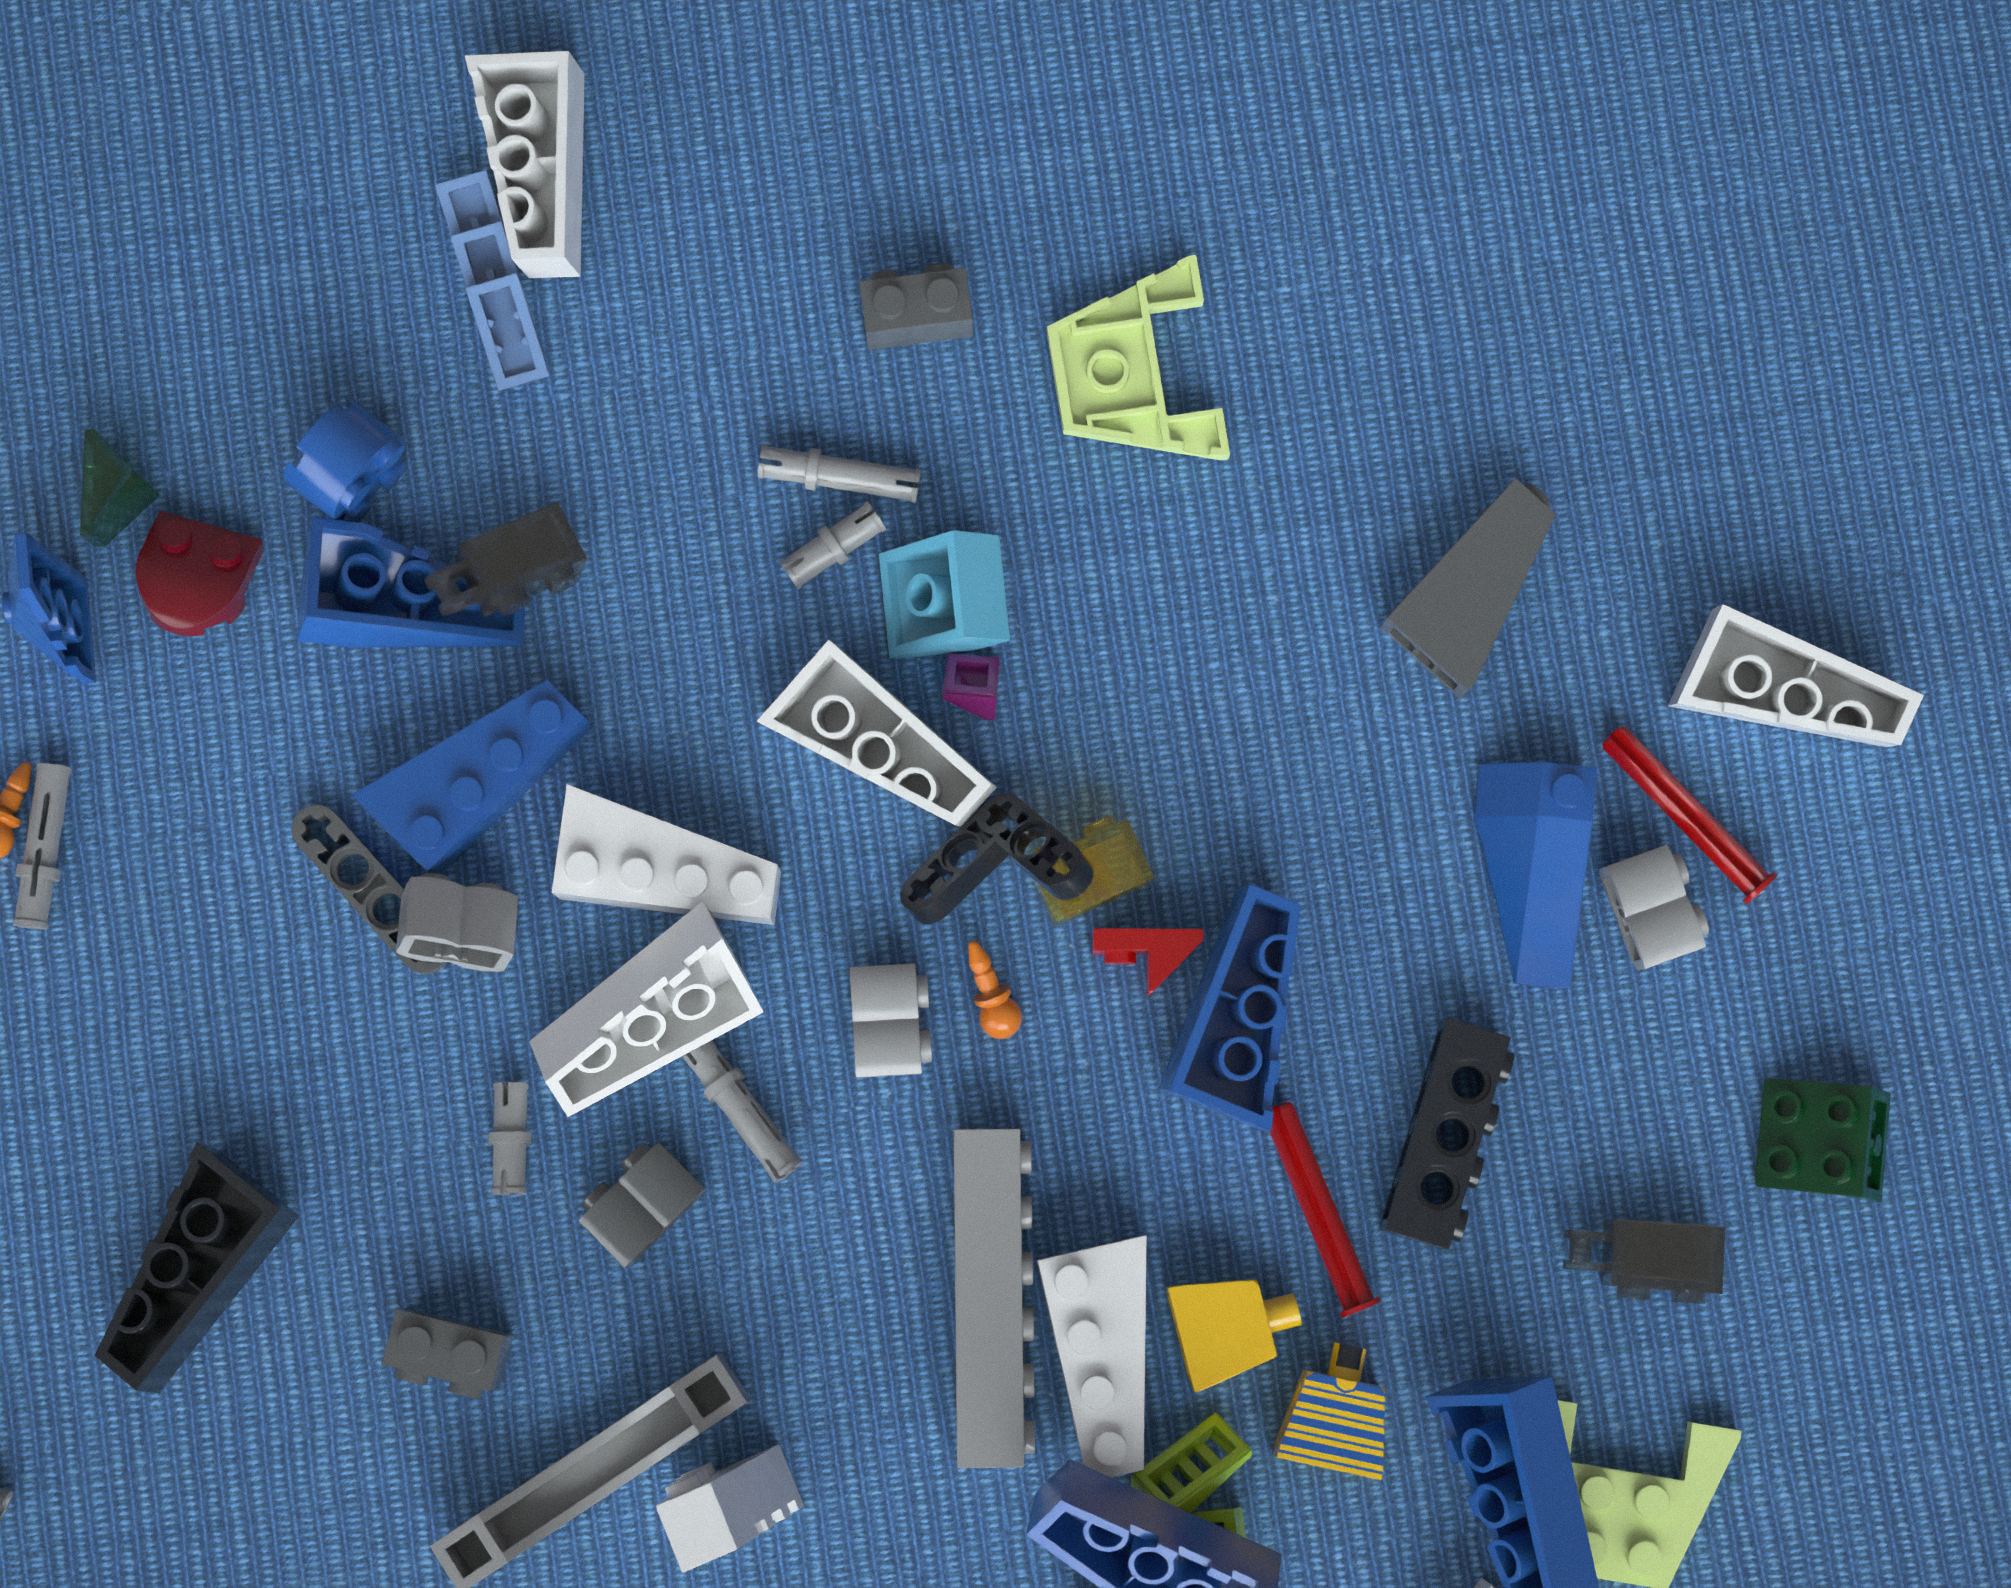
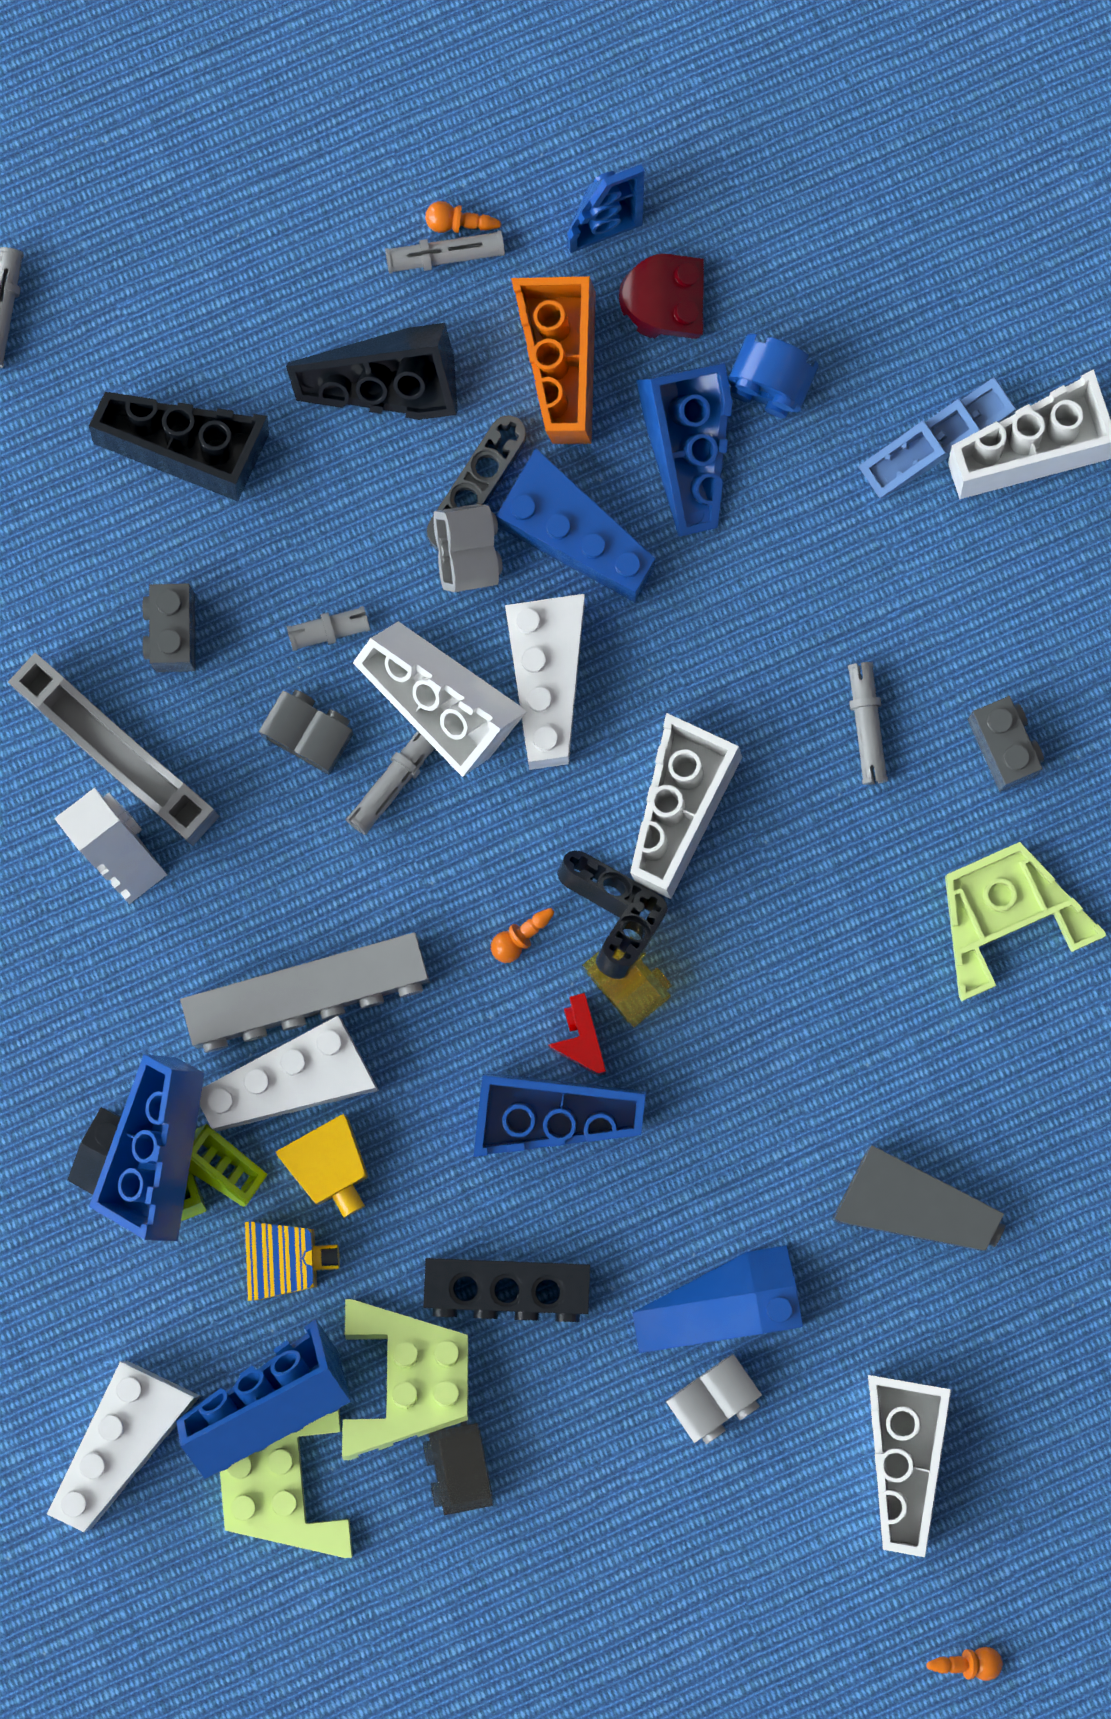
camera: 85 degrees right, 0 degrees up
slope [80,430,160,547] -> none
clear smoke brick [424,502,587,617] -> none
light grey pin [779,501,887,589] -> none
light grey brick [850,963,932,1078] -> none
medium azure slope [879,530,1010,659] -> none
magenta slope [942,653,1000,721] -> none
red axle [1269,1102,1381,1318] -> none
red axle [1602,726,1778,904] -> none
dark green bracket [1755,1078,1891,1202] -> none
none -> black wedge [286,323,458,420]
none -> yellowish green wing [342,1299,469,1460]
none -> orange wedge [511,276,596,444]

